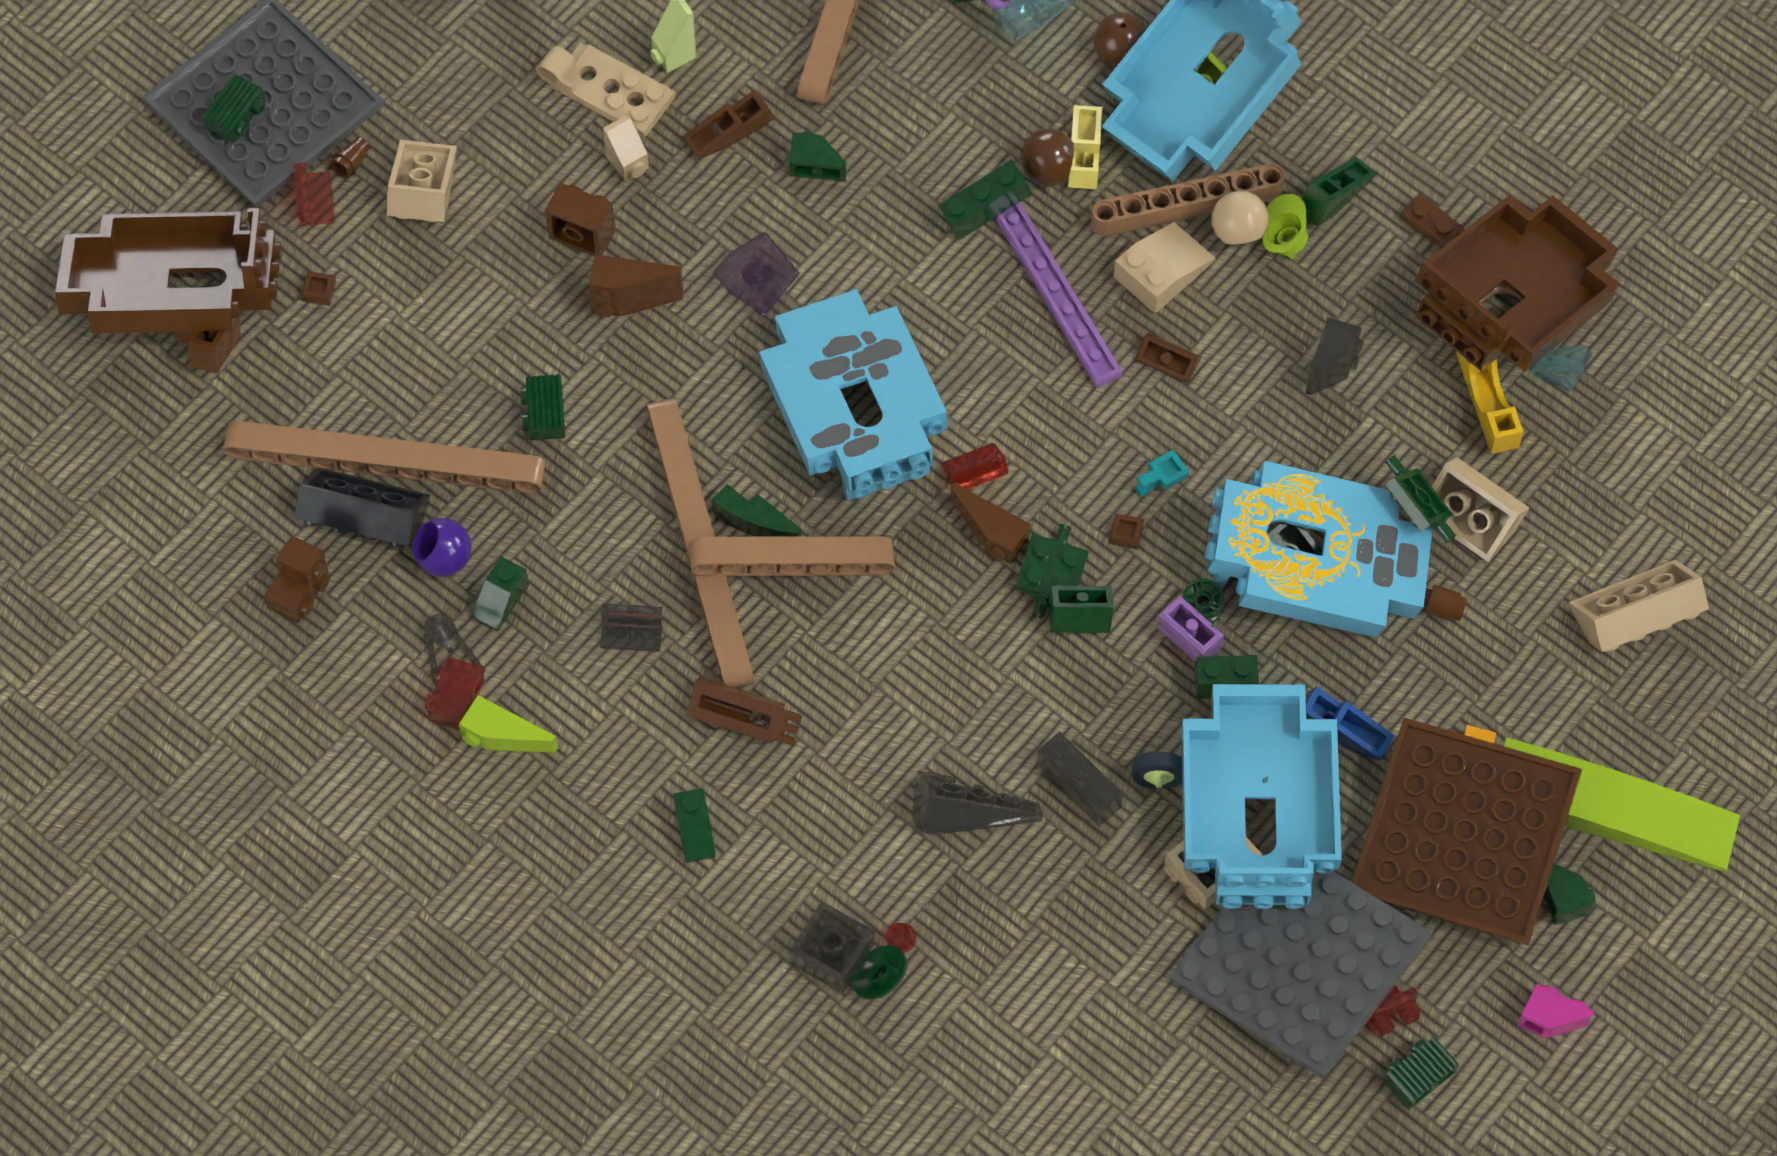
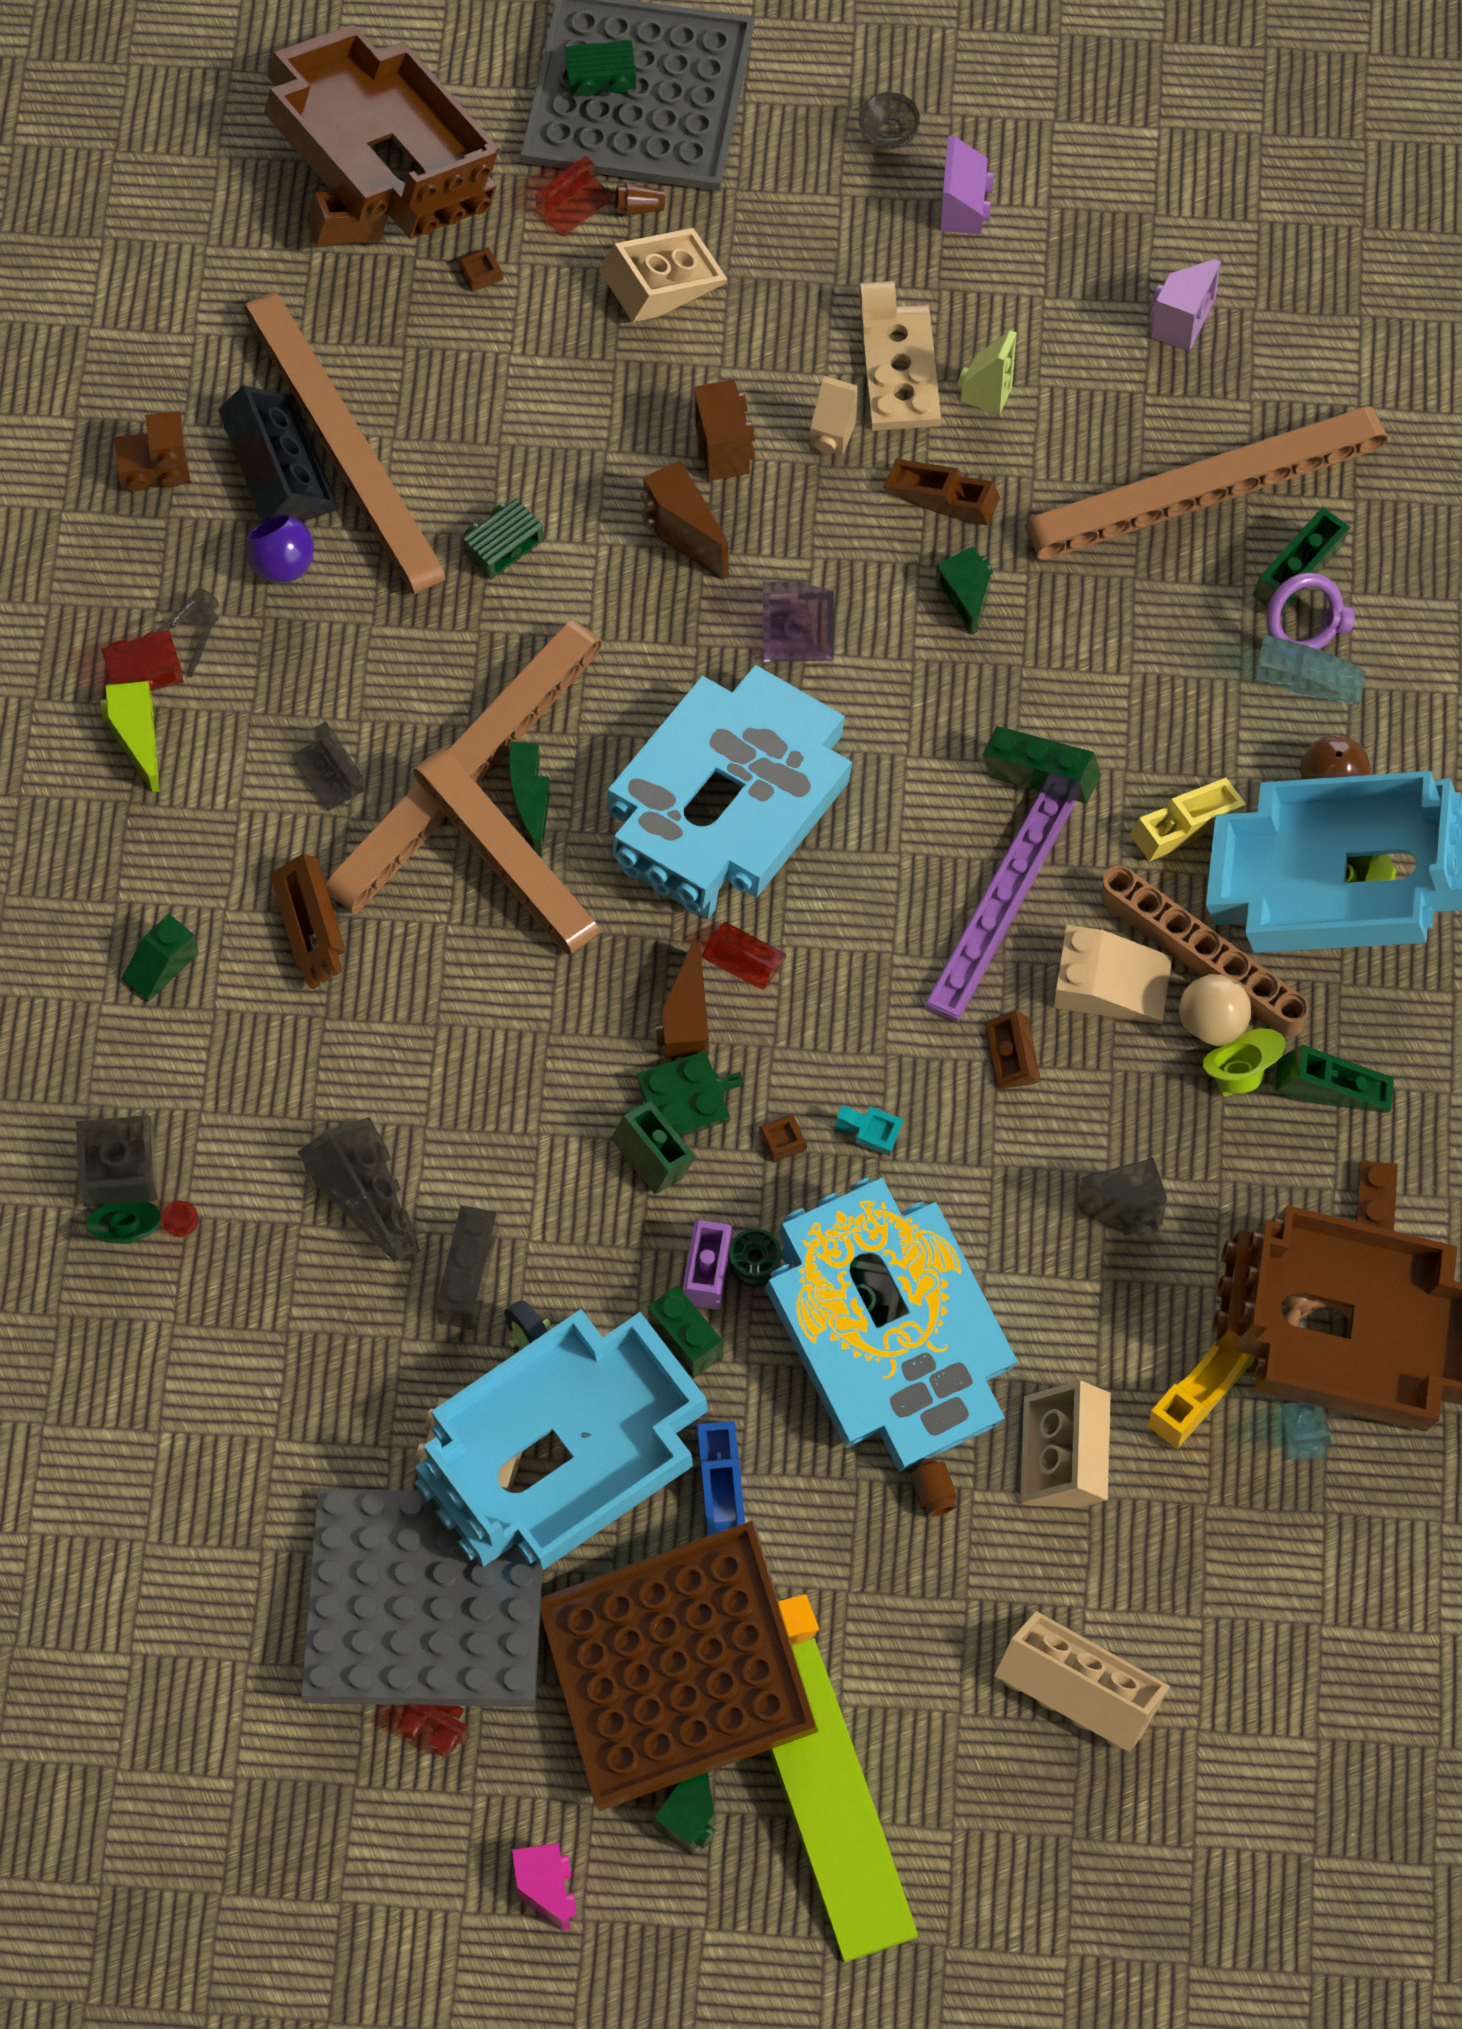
camera: 55 degrees right, 0 degrees up
dark green slope [472,556,529,632] -> none
reddish brown helmet [1020,129,1074,185] -> none
dark green brick [1384,1037,1459,1110] -> none
dark green plate [1385,455,1456,543] -> none

